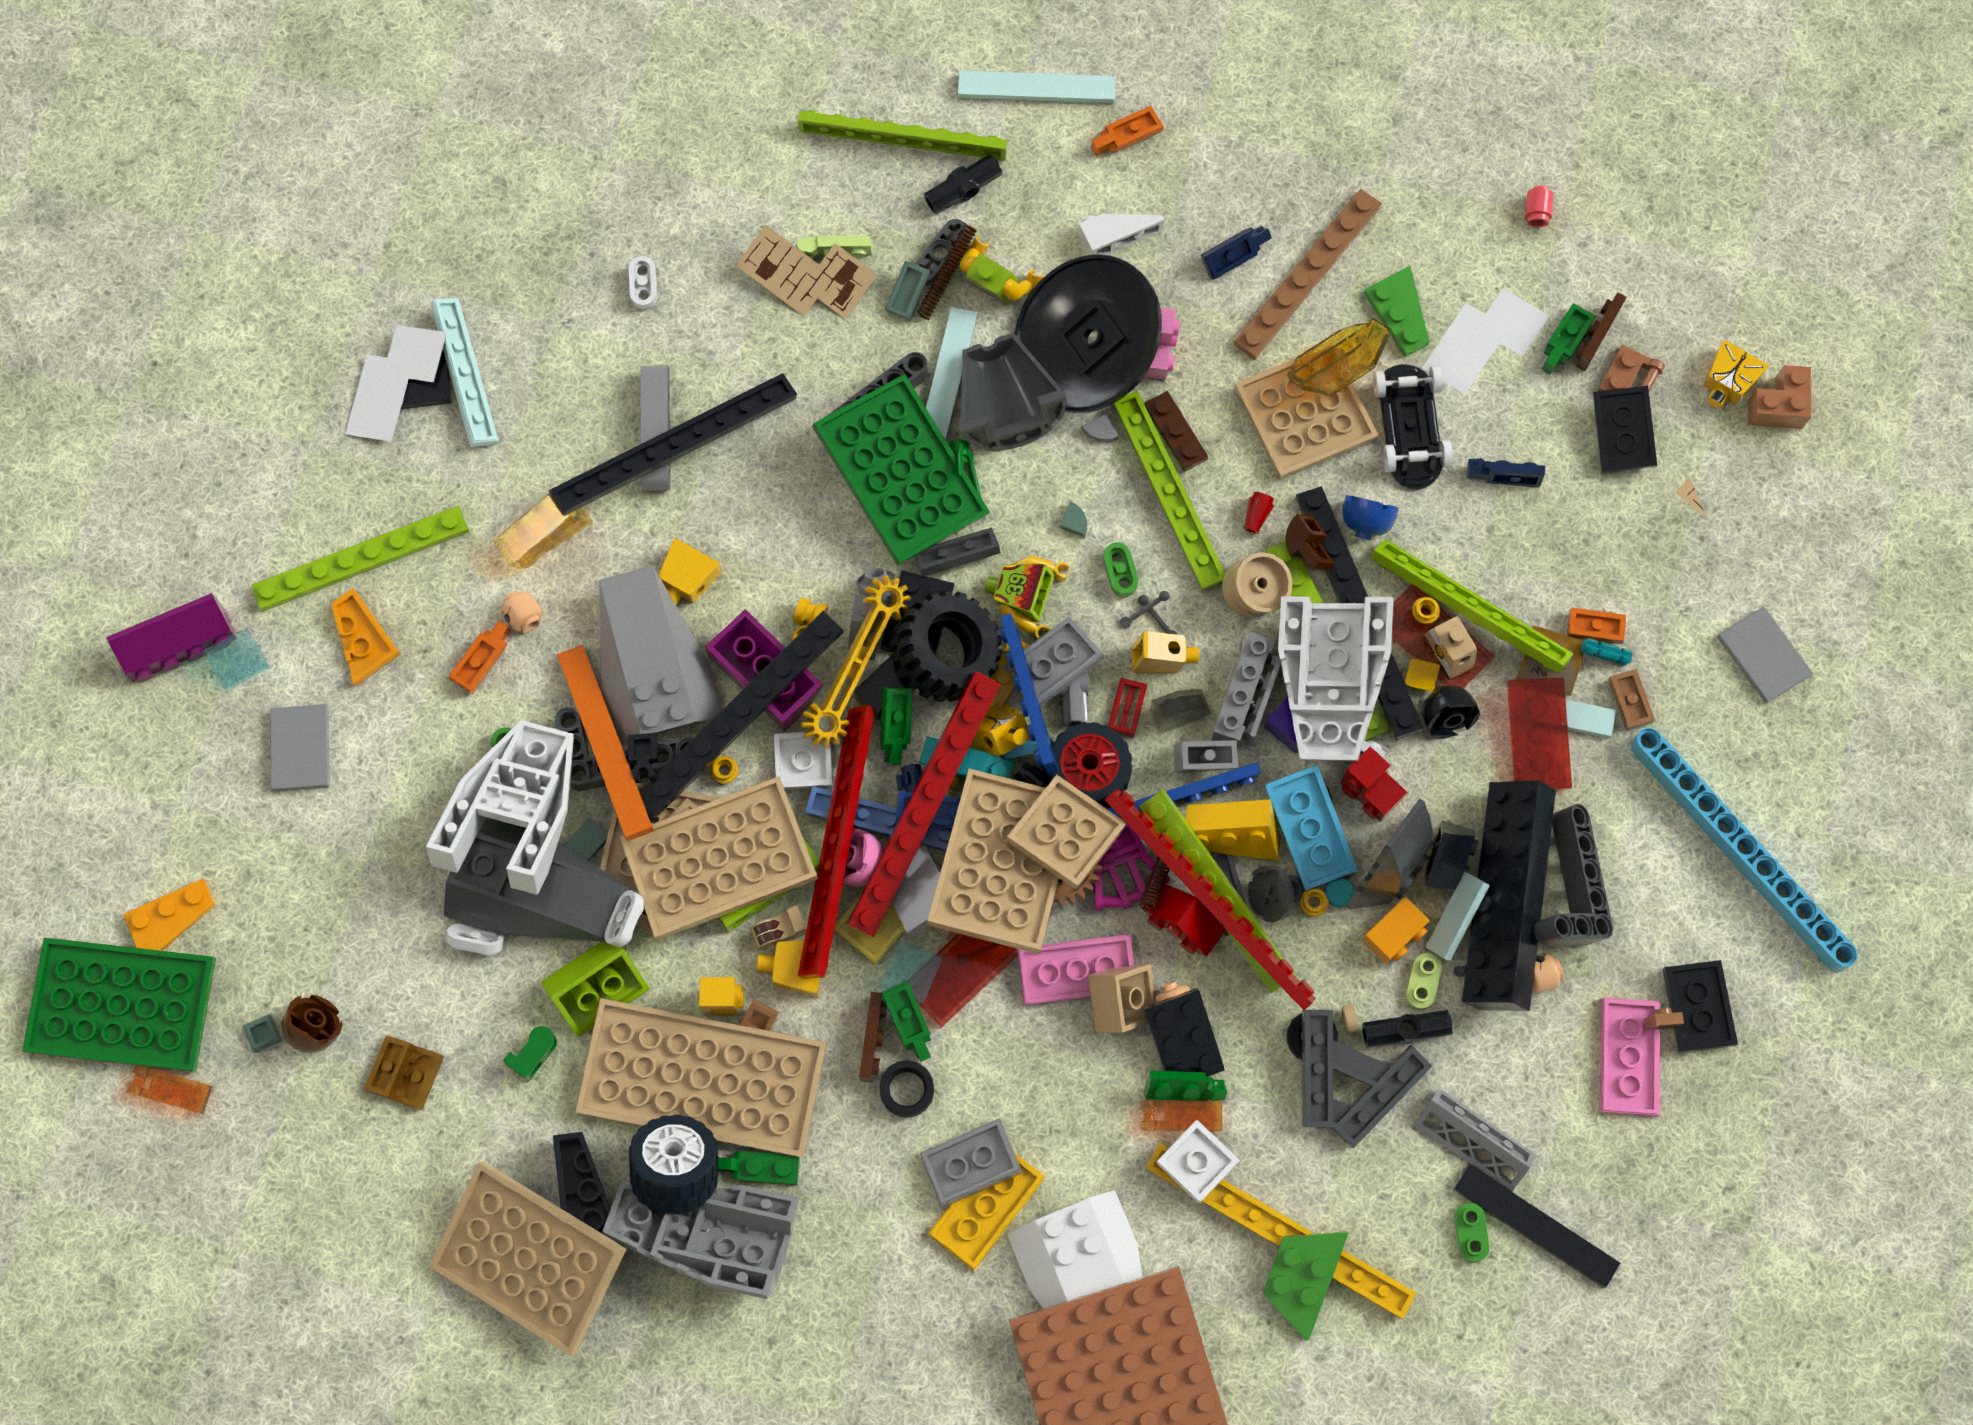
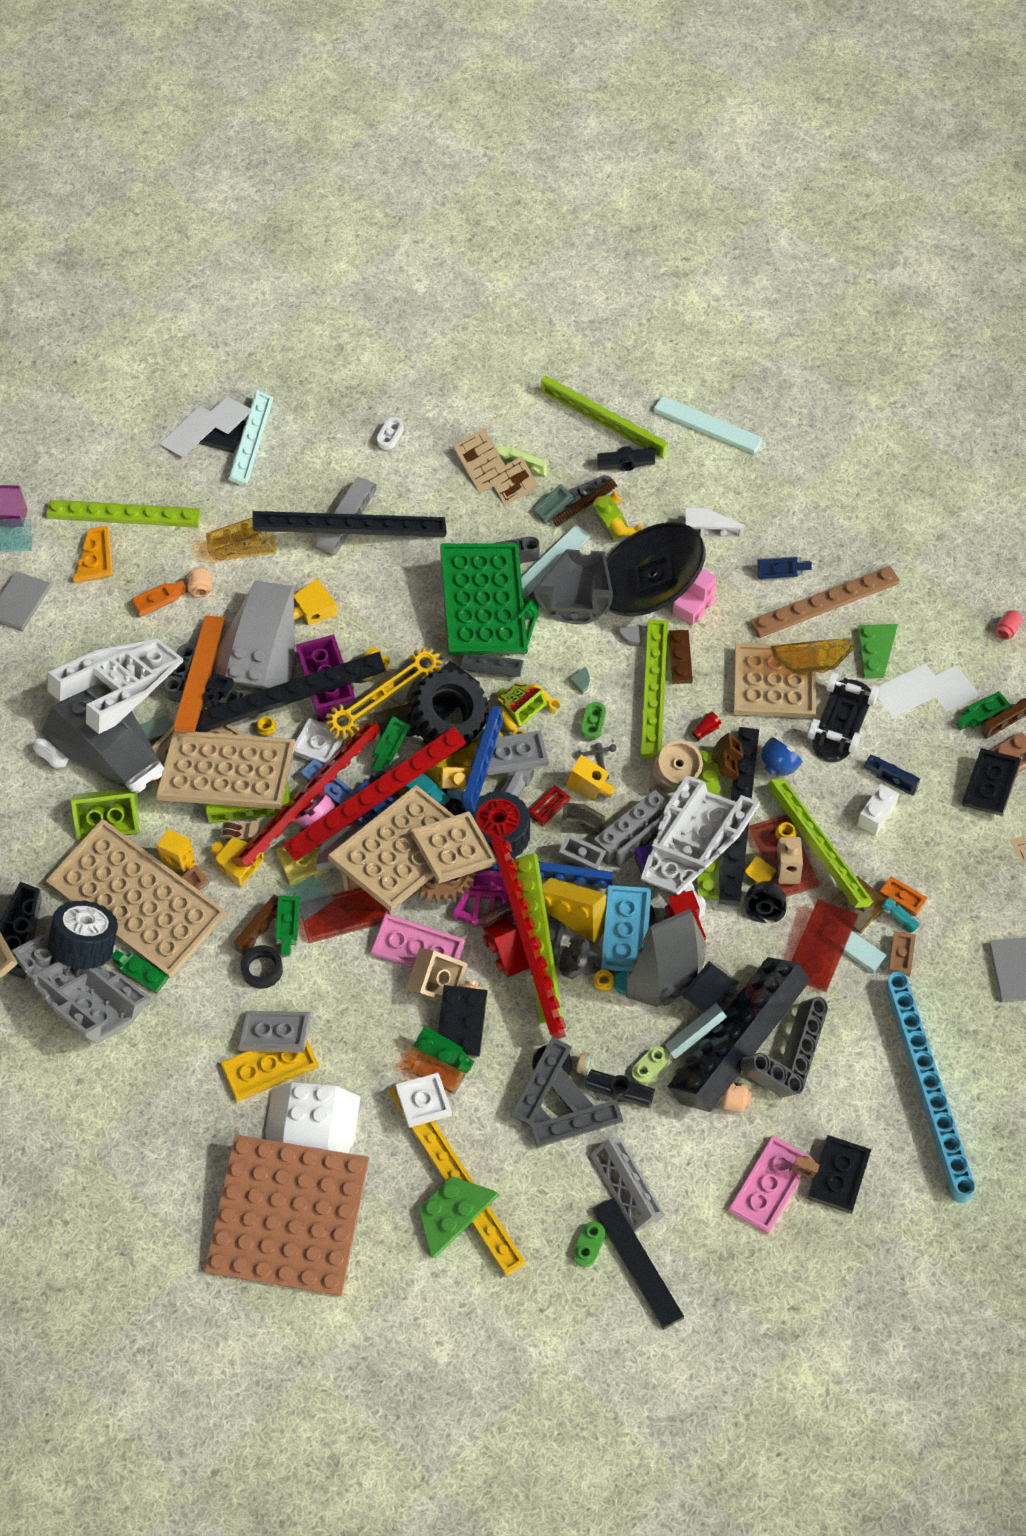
camera: 30 degrees right, 15 degrees down
green leg [503,1026,557,1082] -> none
orange hinge [1091,106,1164,156] -> none
light orange brick [1362,896,1430,965] -> none
none -> white brick [857,784,899,836]

